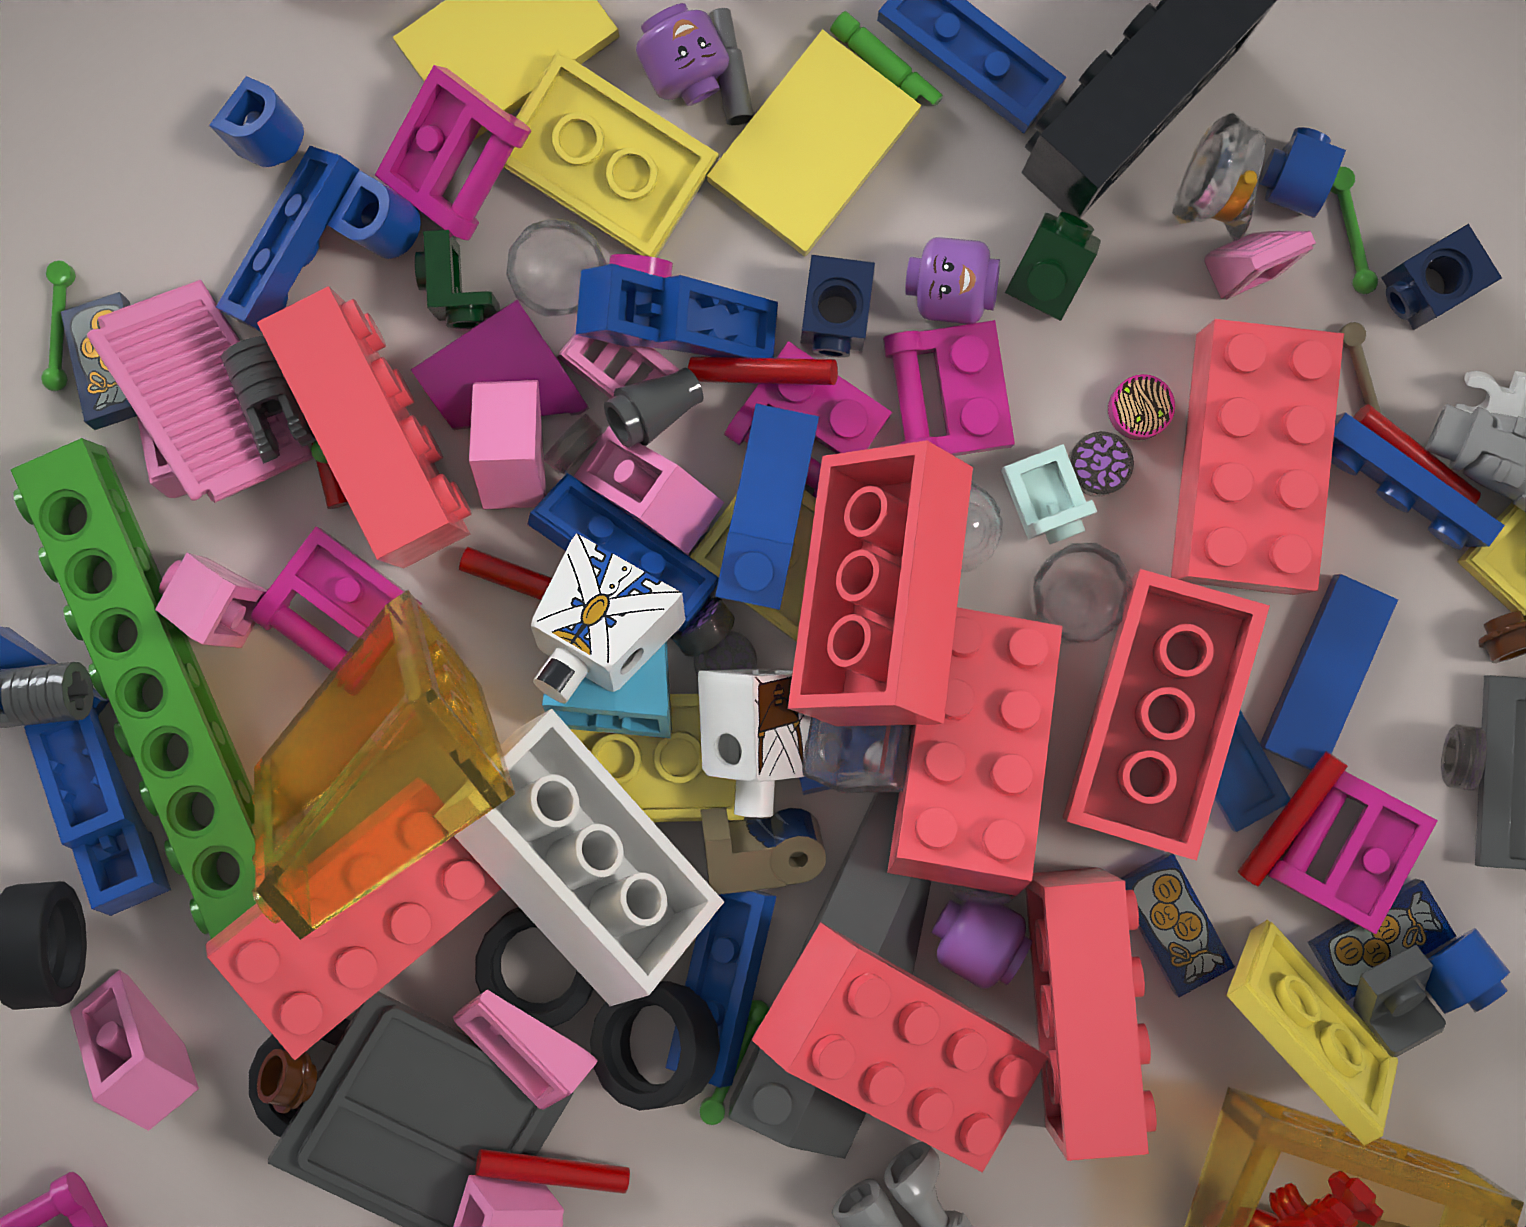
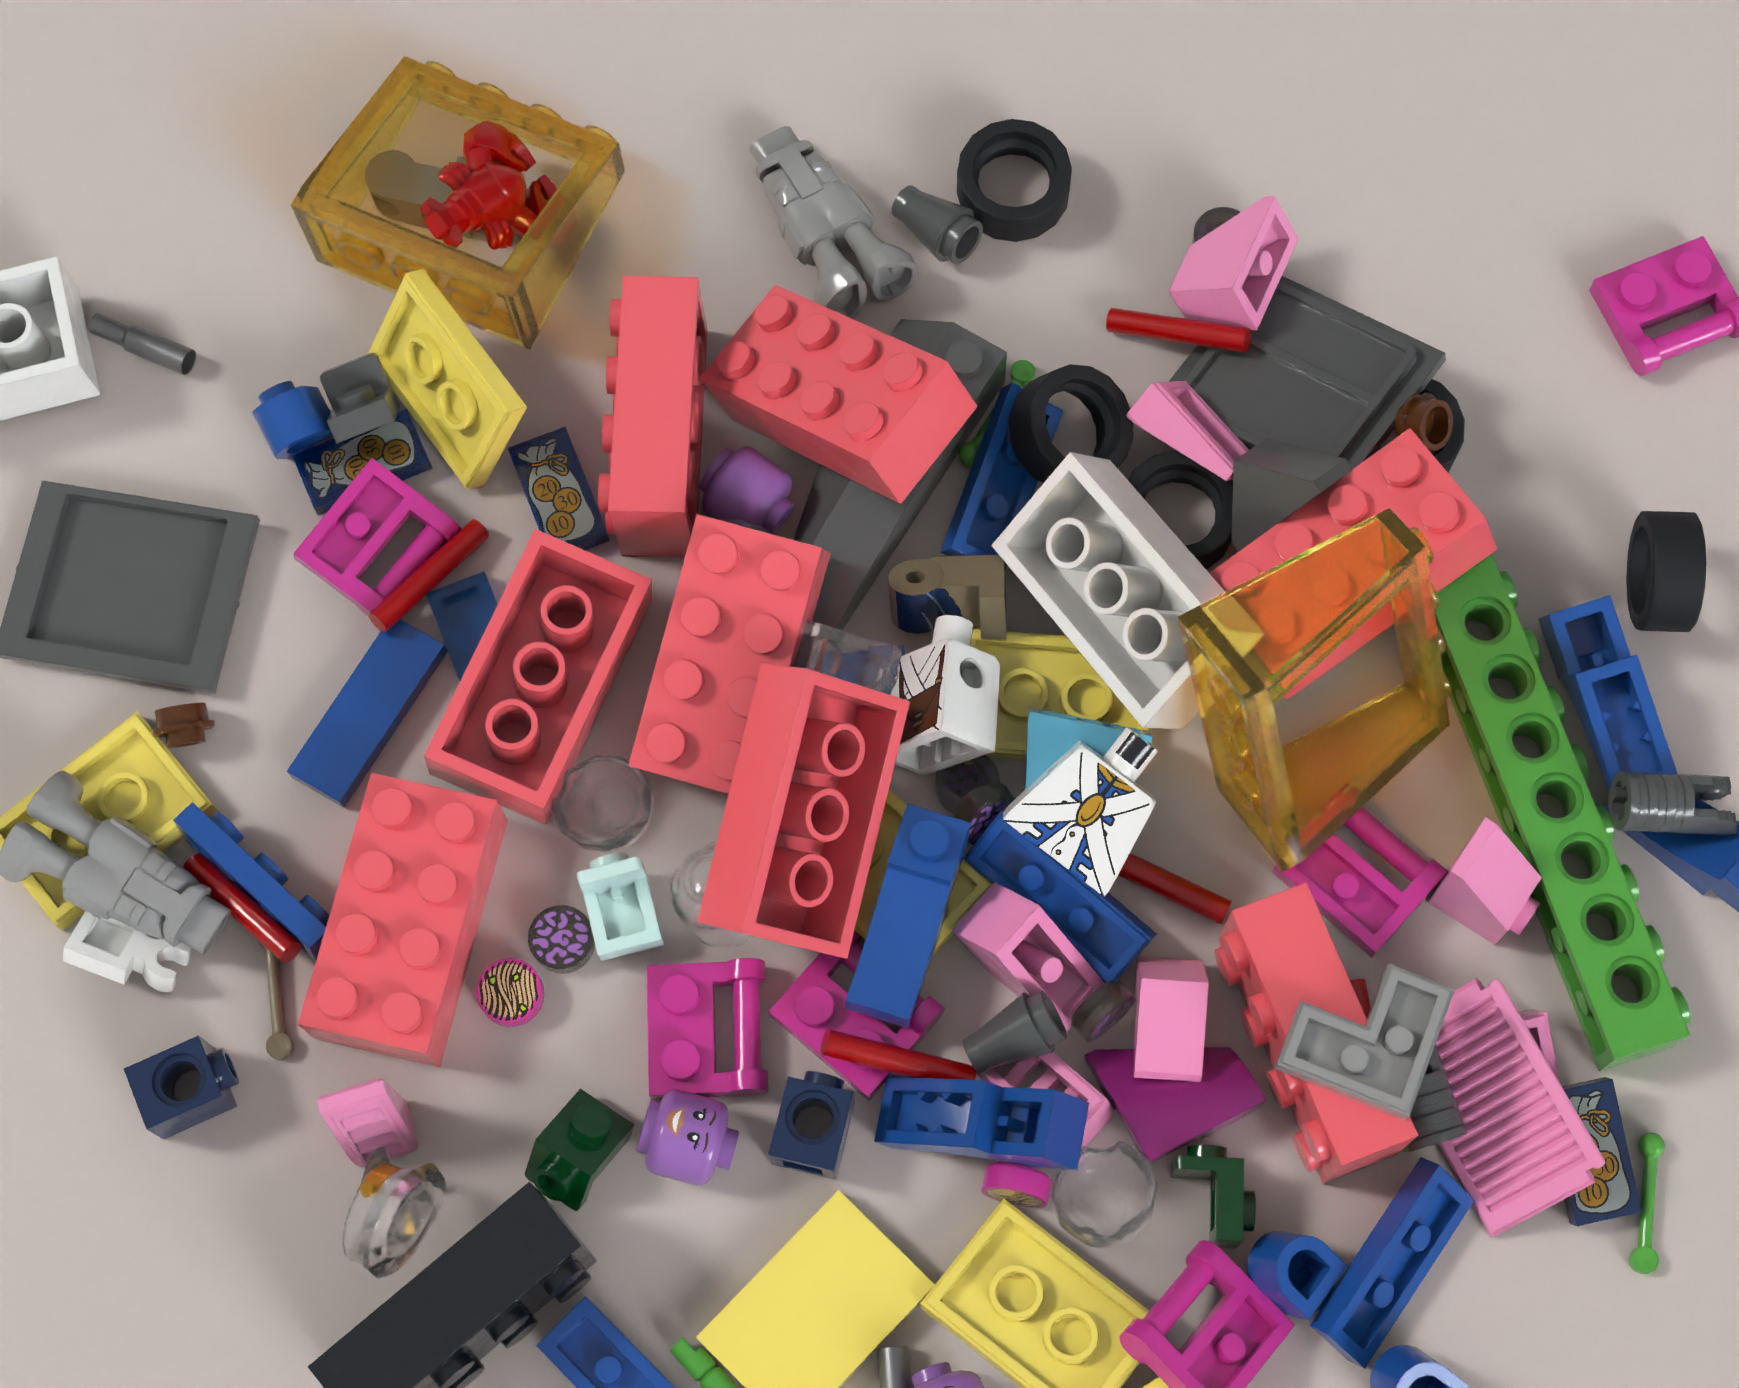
camera: 170 degrees left, 15 degrees down
bright pink slope [70,970,199,1131] -> none
blue plate [1259,127,1346,218] -> none
bright green hinge [1330,167,1378,294] -> none
clear smoke tile [1441,724,1487,791] -> none
none -> dark grey slope [1231,438,1353,552]
none -> light grey tile [1274,963,1455,1121]

